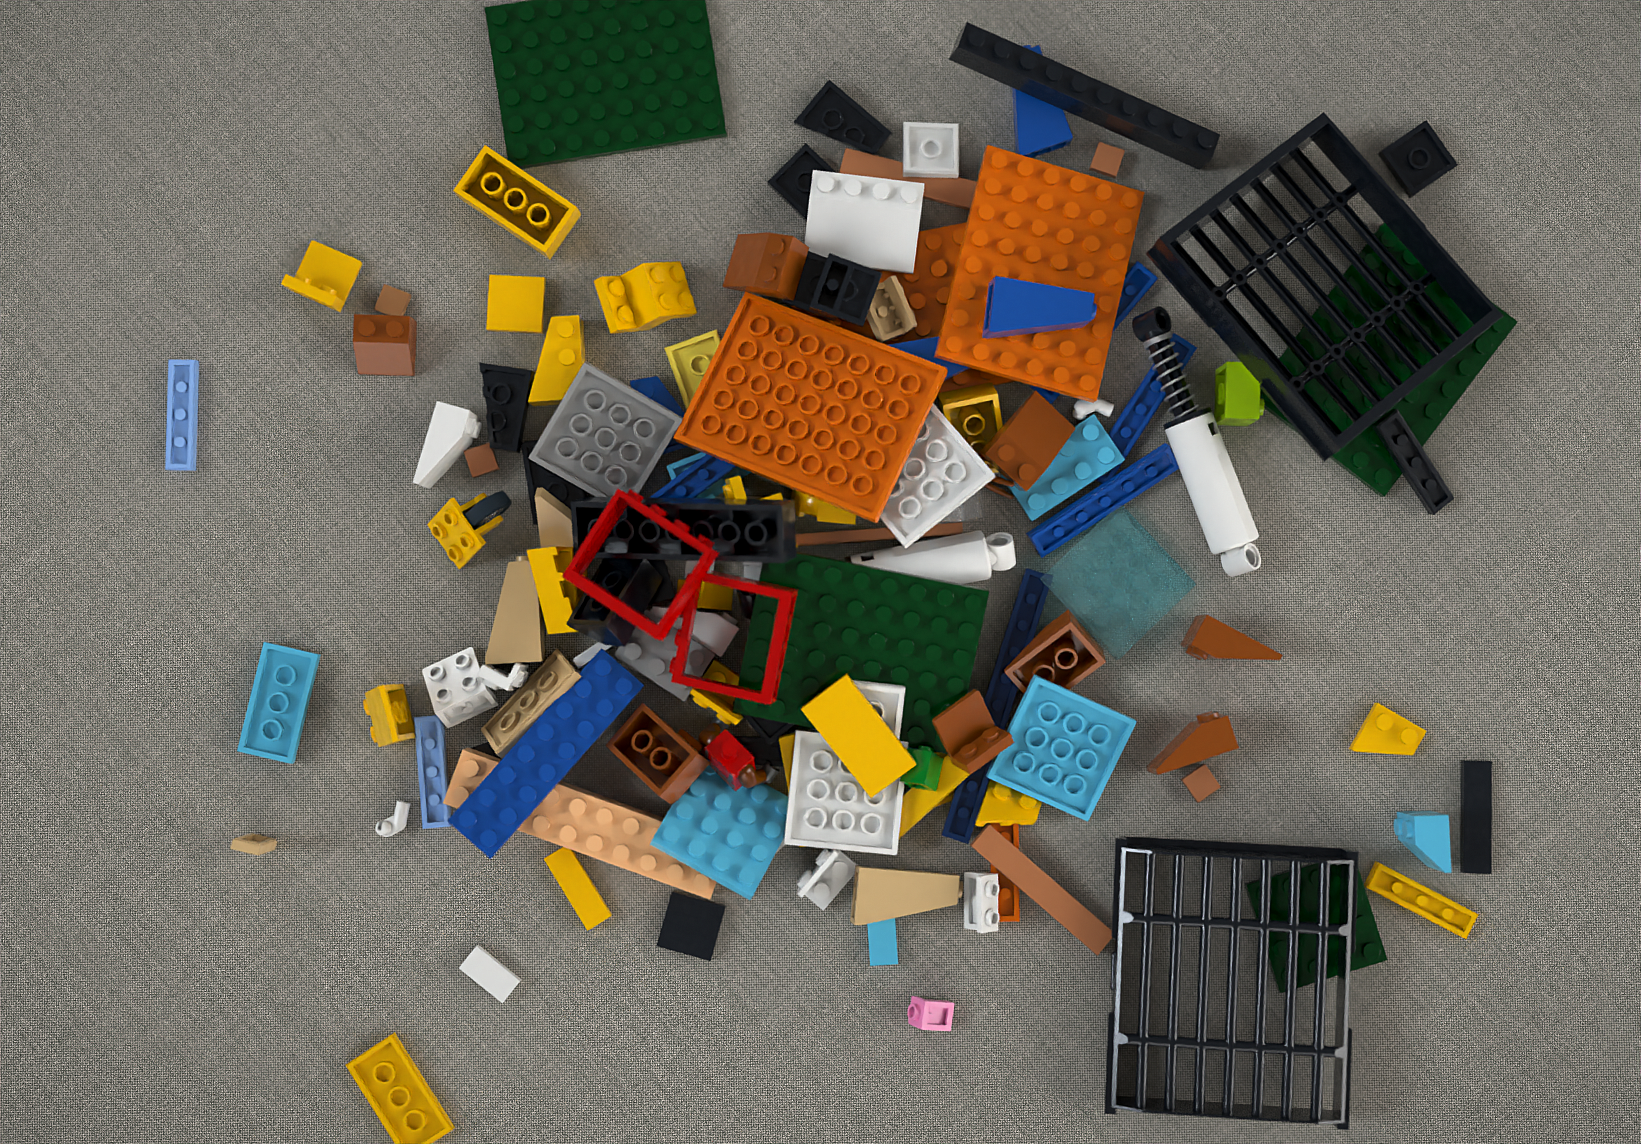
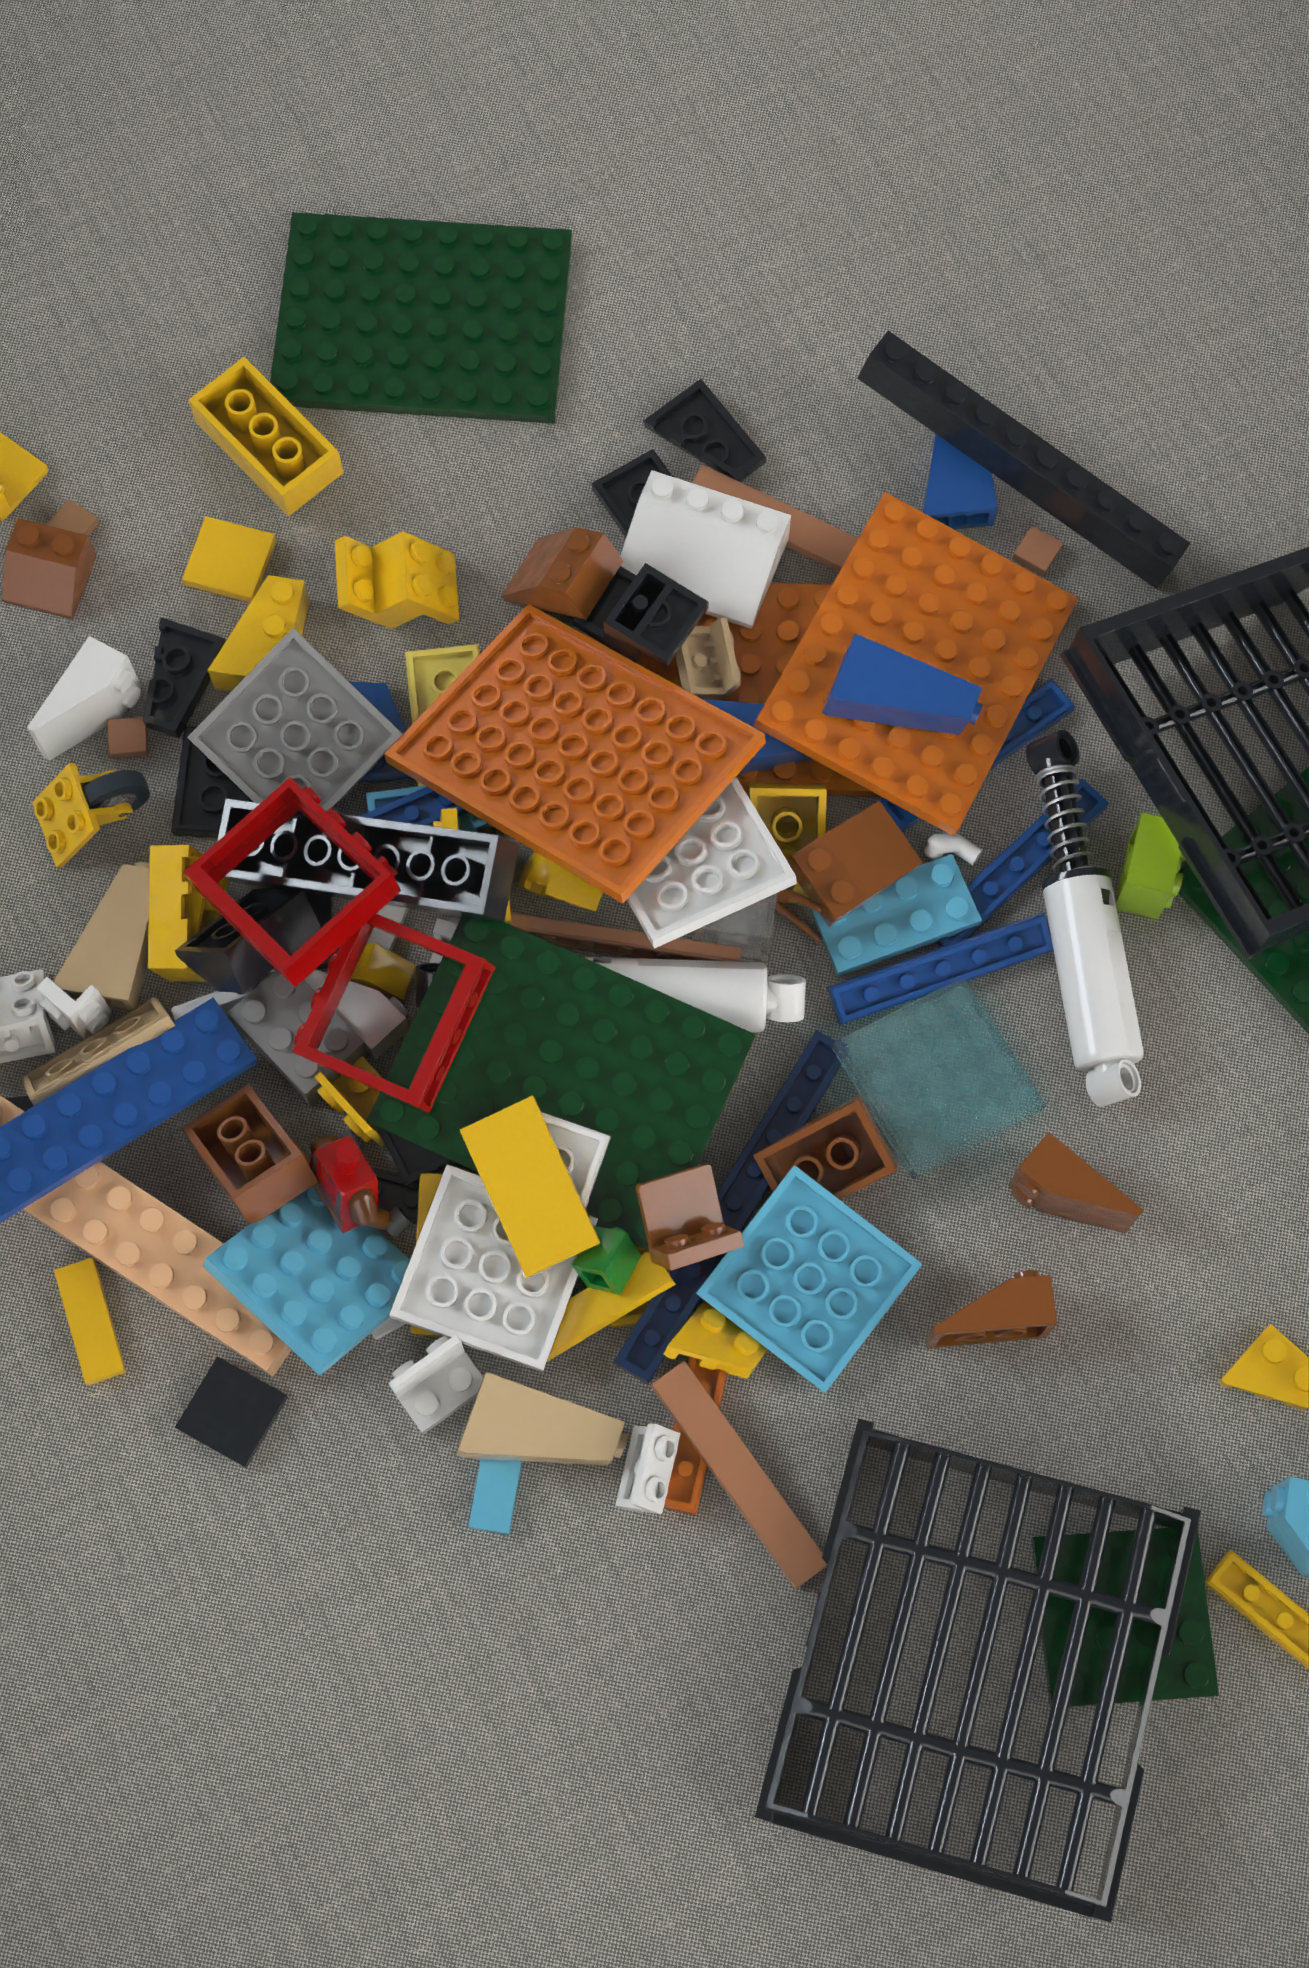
camera: 10 degrees right, 15 degrees down
tan slope [535,488,573,548] -> none
white tile [903,122,959,178] -> none
bright pink bracket [907,996,954,1031] -> none
nougat tile [1181,763,1221,803] -> none

